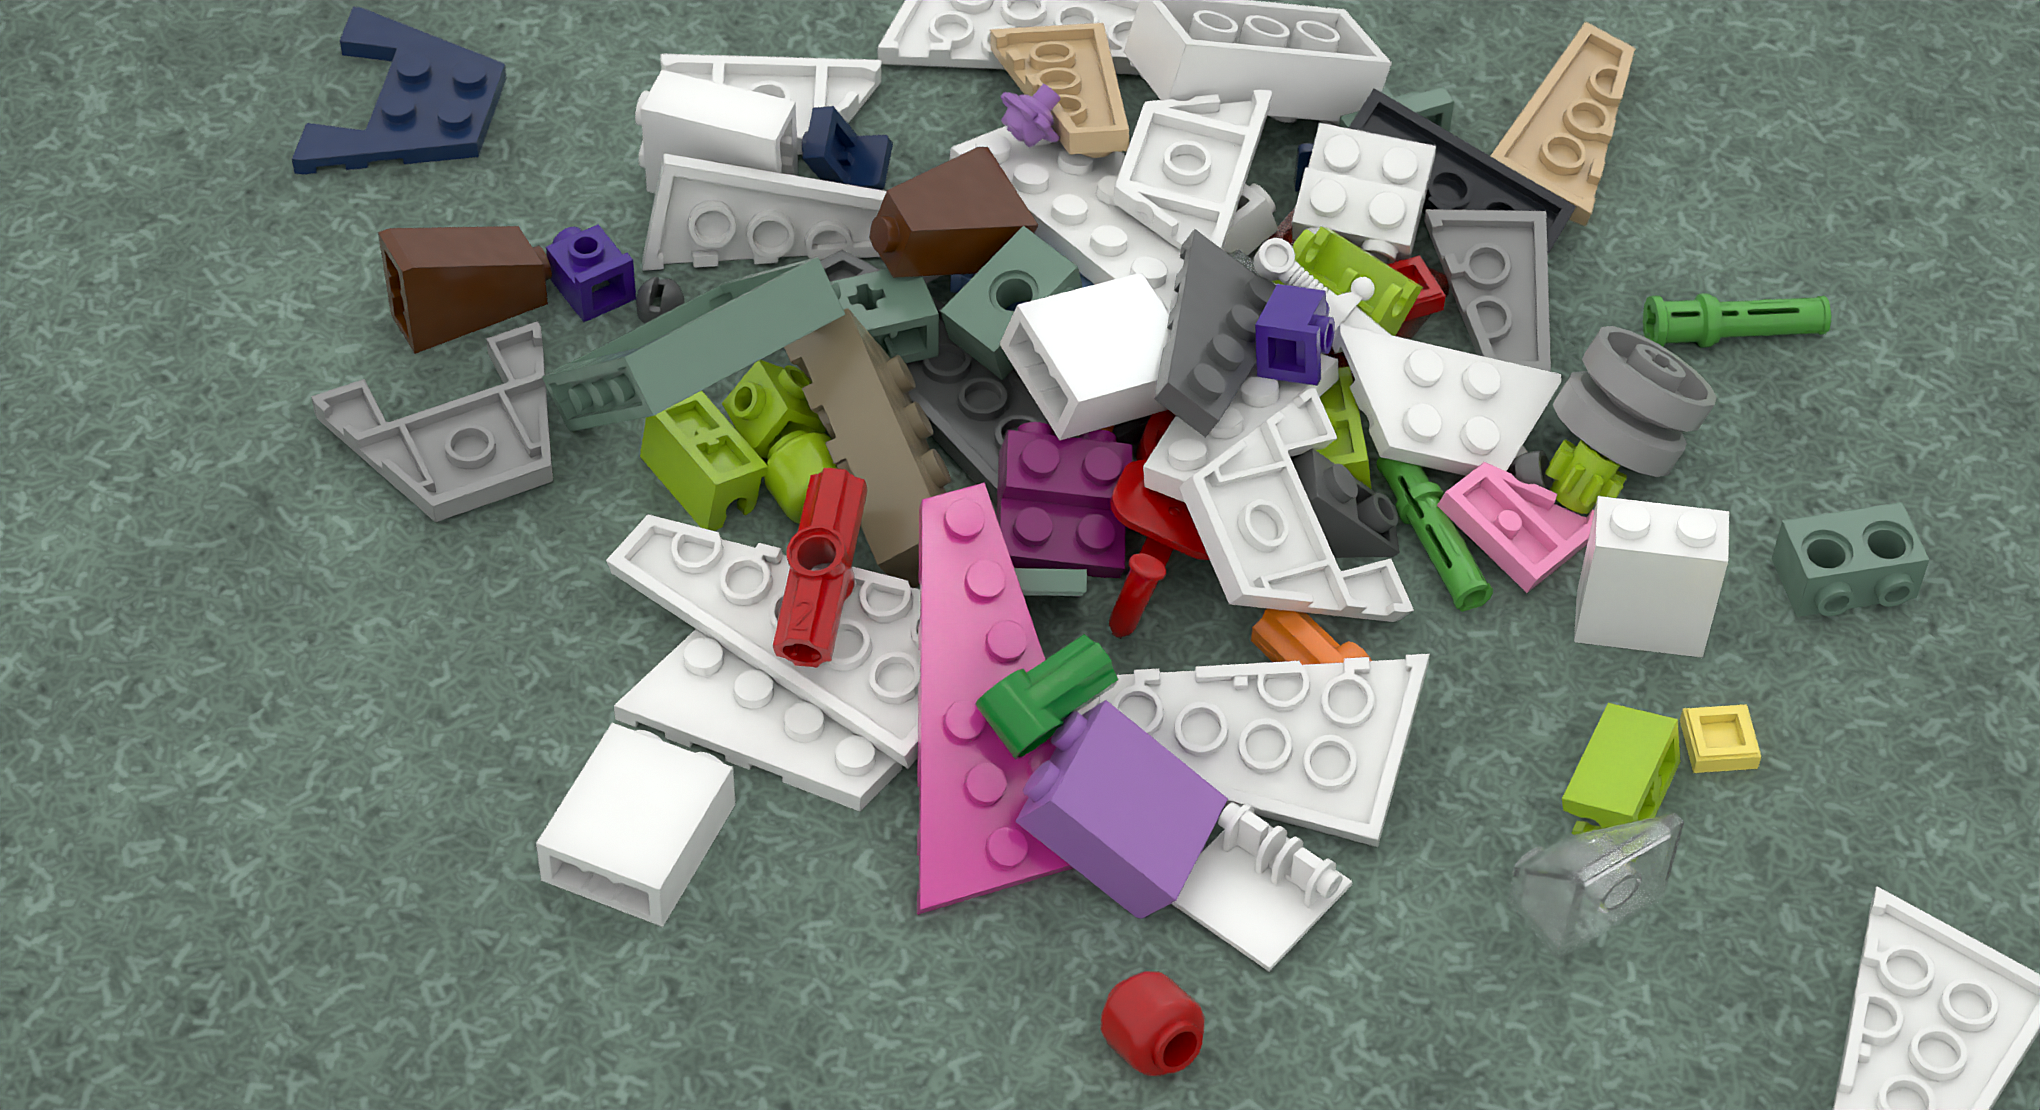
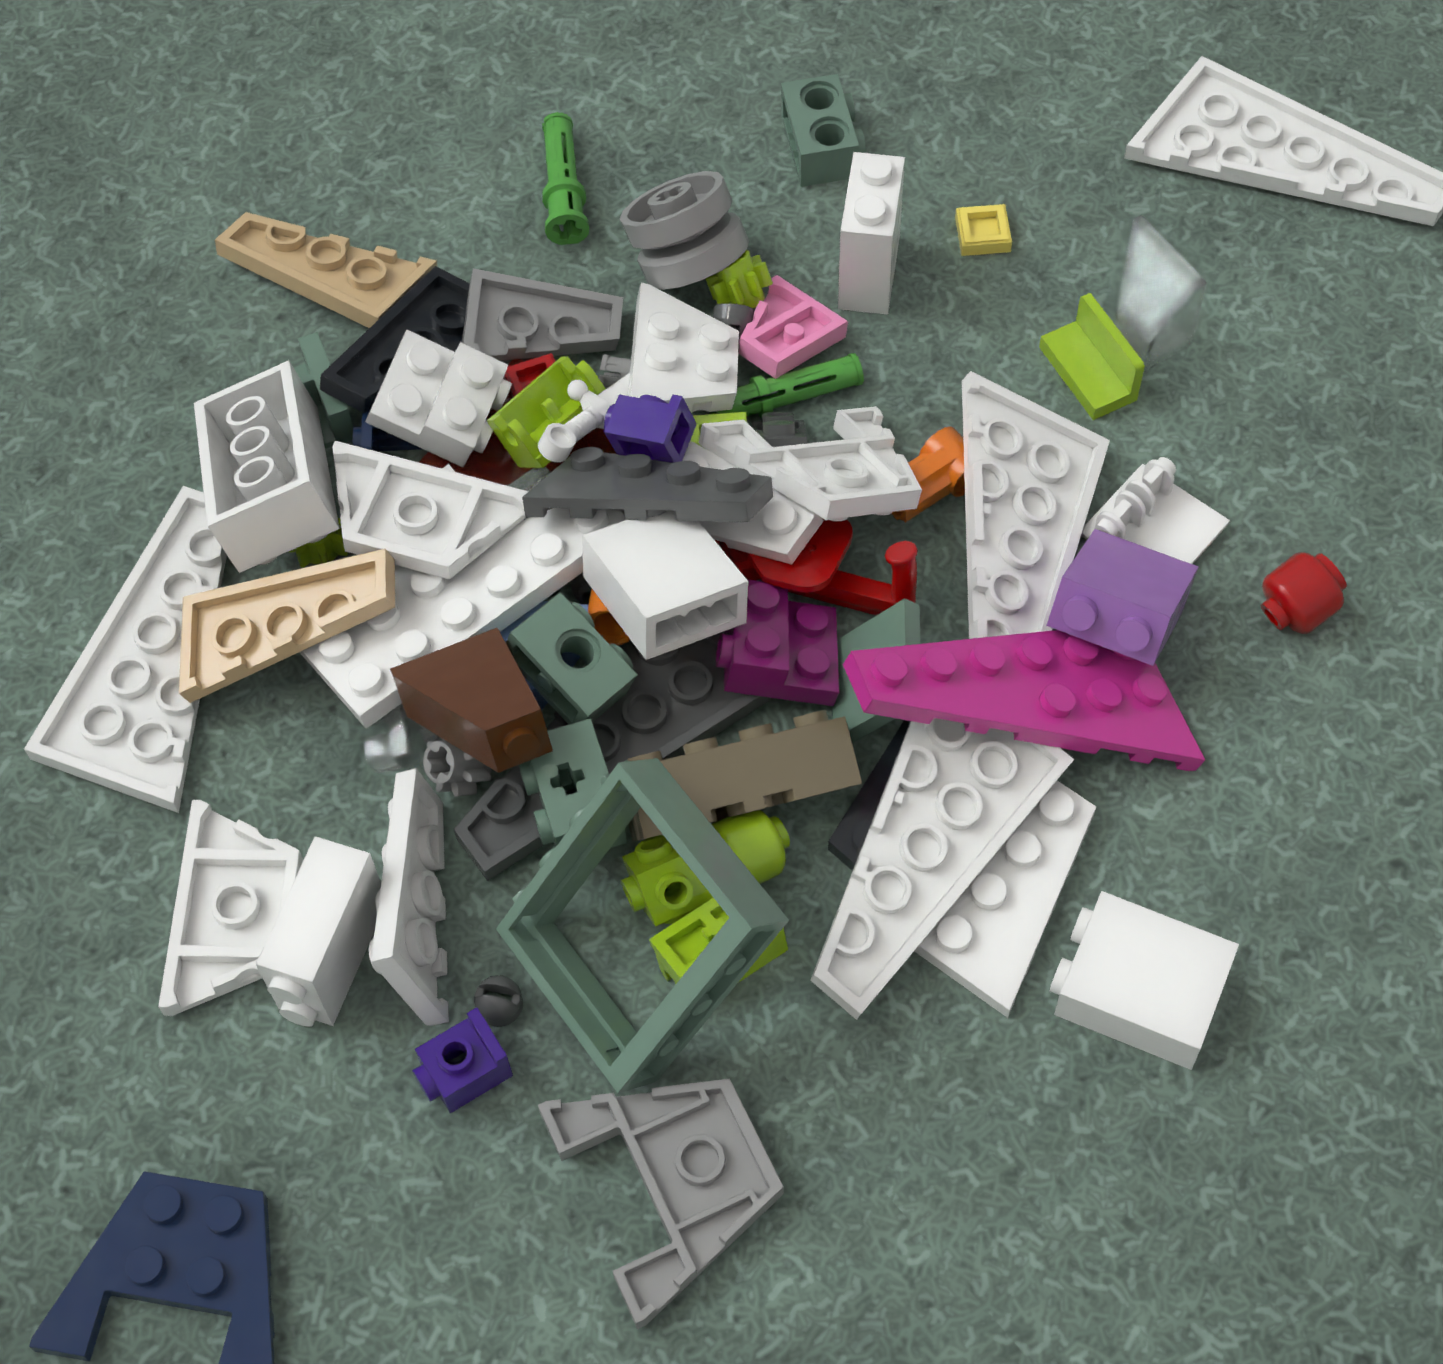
camera: 85 degrees left, 10 degrees up
reddish brown slope [378,226,552,354] -> none
red piece [773,468,868,668] -> none
dark blue bracket [801,106,893,190] -> none
green piece [975,634,1119,760] -> none
medium lavender plant [1000,83,1061,147] -> none
lime hinge [1562,703,1680,859] -> none
none -> lime panel [1039,293,1145,420]

